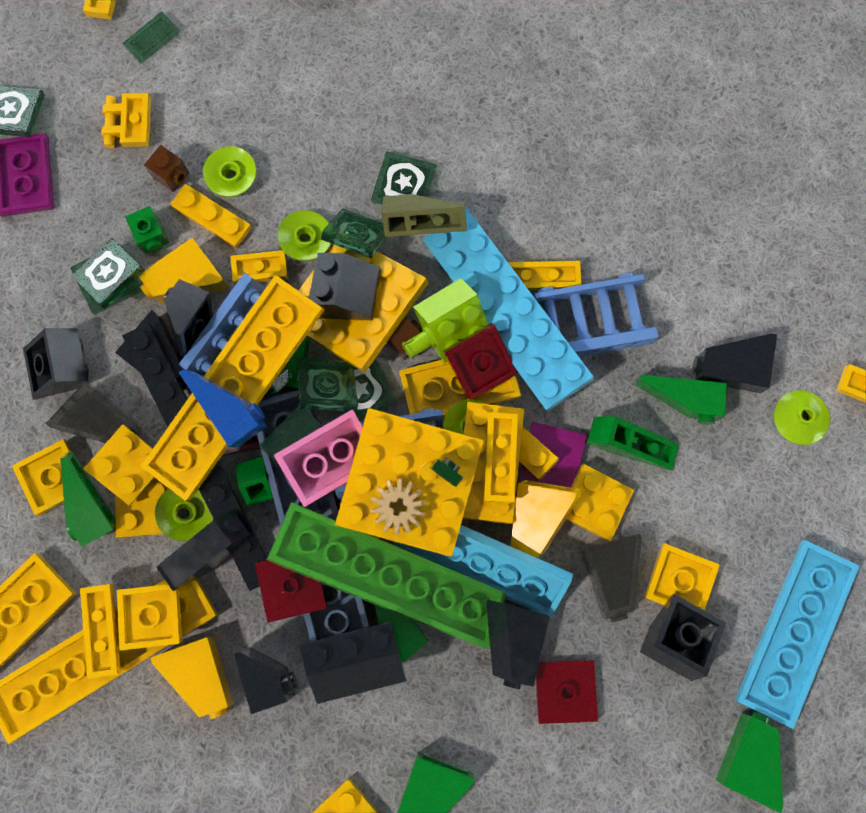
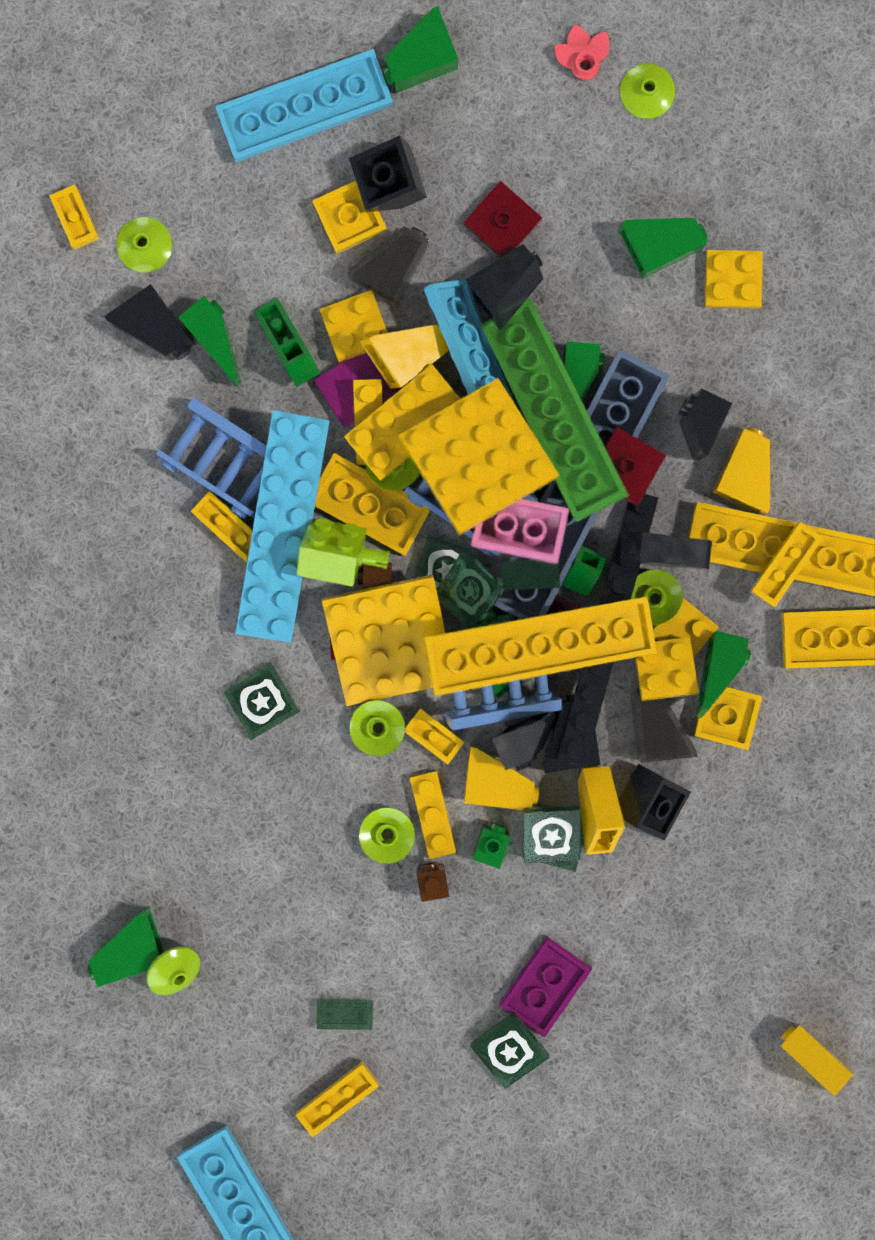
camera: 140 degrees left, 10 degrees up
yellow plate [101,93,151,149] -> none
yellow plate [117,584,182,651] -> none
blue slope [179,369,267,447] -> none
black slope [300,620,407,704] -> none
black slope [309,253,381,320] -> none
clear green tile [321,208,388,259] -> none
tan gear [371,479,426,535] -> none
olive slope [381,194,467,237] -> none
dark green plate [429,457,463,487] -> none
dark red plate [443,323,519,401] -> none
yellow plate [484,412,518,503] -> none
none -> yellow slope [577,765,625,855]

